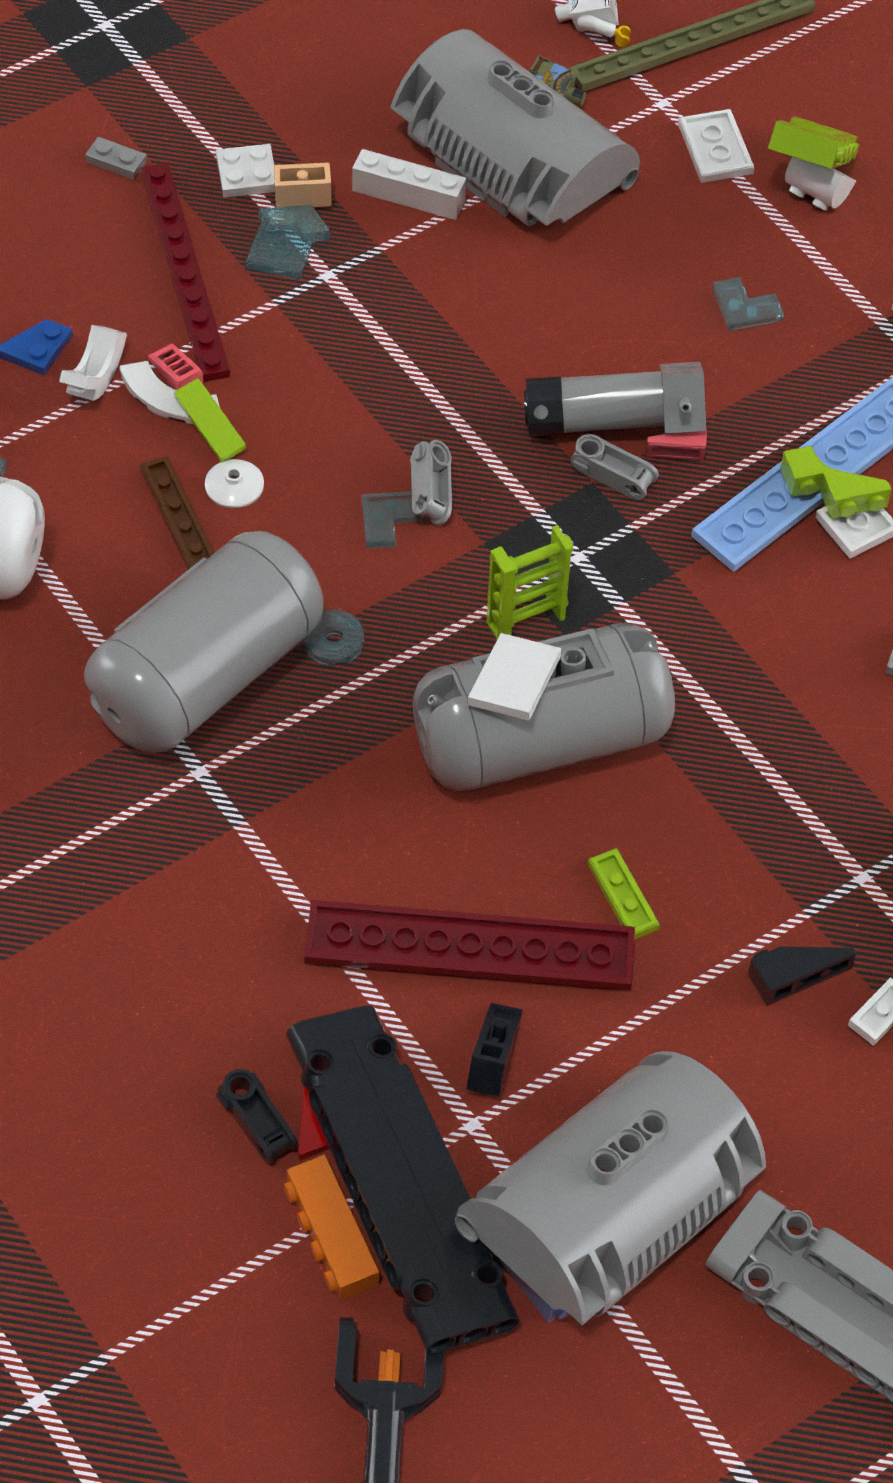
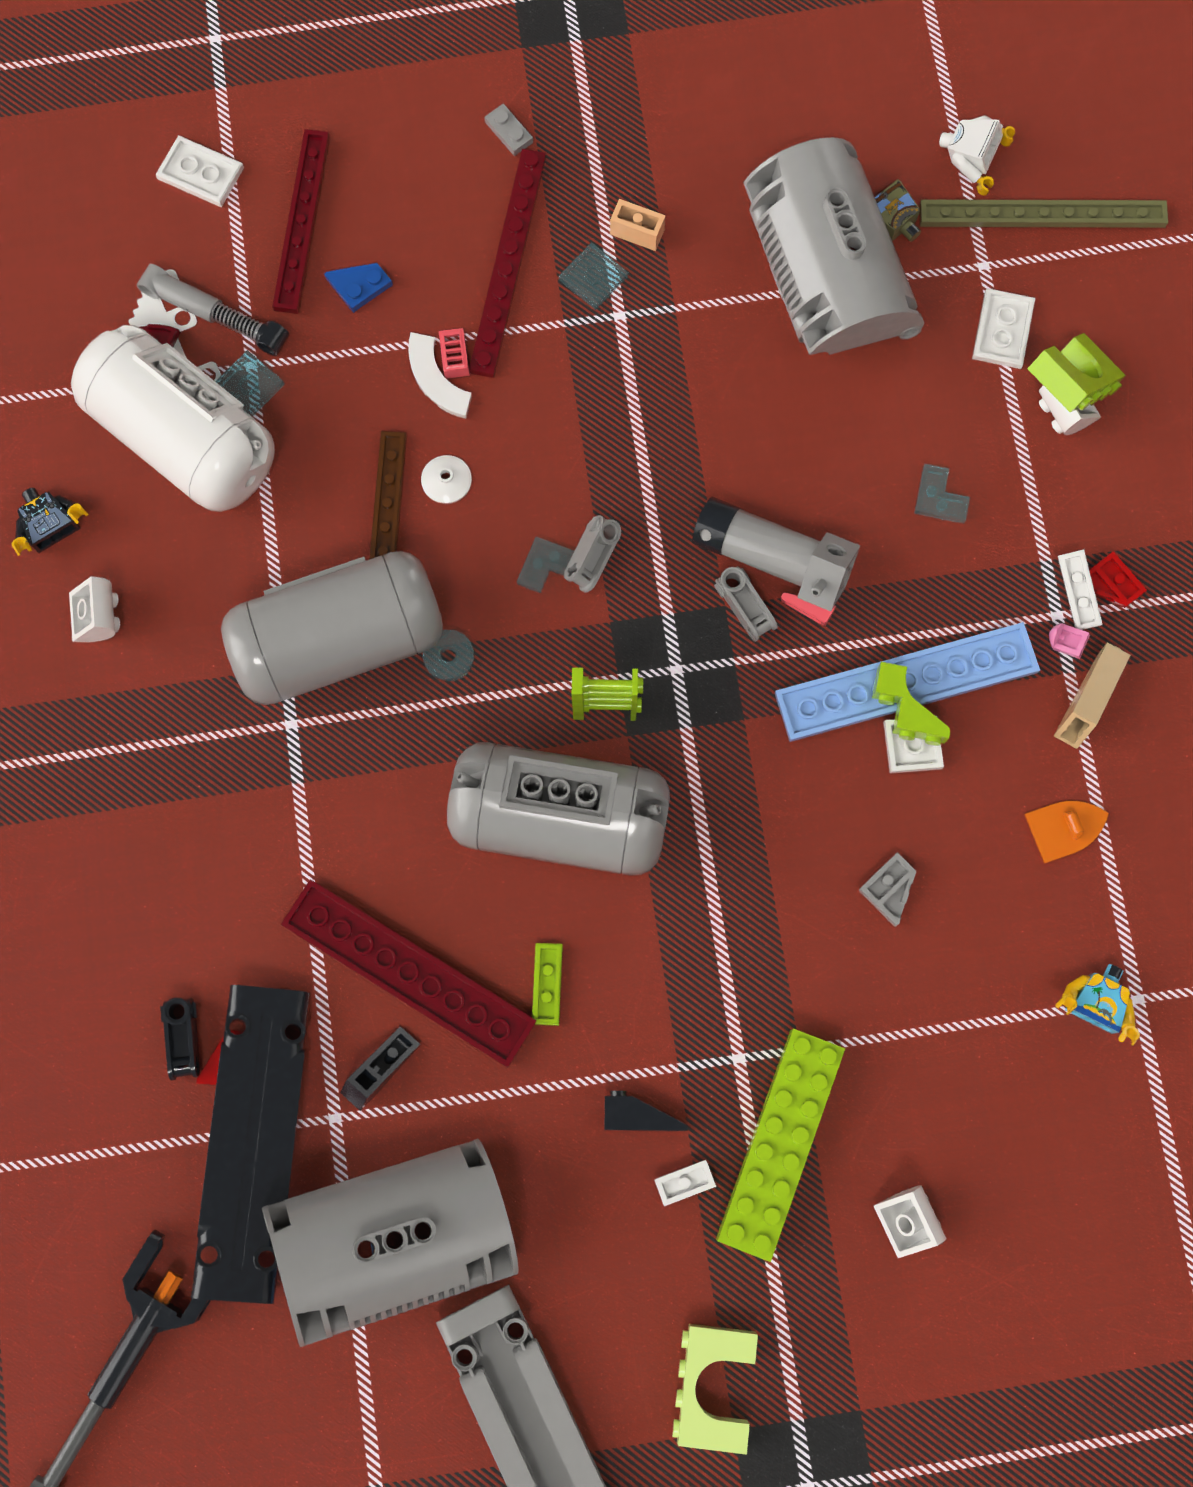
camera: 30 degrees right, 20 degrees up
white arch [59,325,127,401] -> none
lime tile [174,378,246,462] -> none
white plate [216,144,275,198] -> none
clear light blue tile [258,205,330,242] -> none
orange brick [283,1154,379,1301] -> none
white brick [352,149,466,220] -> none
white tile [468,633,561,721] -> none

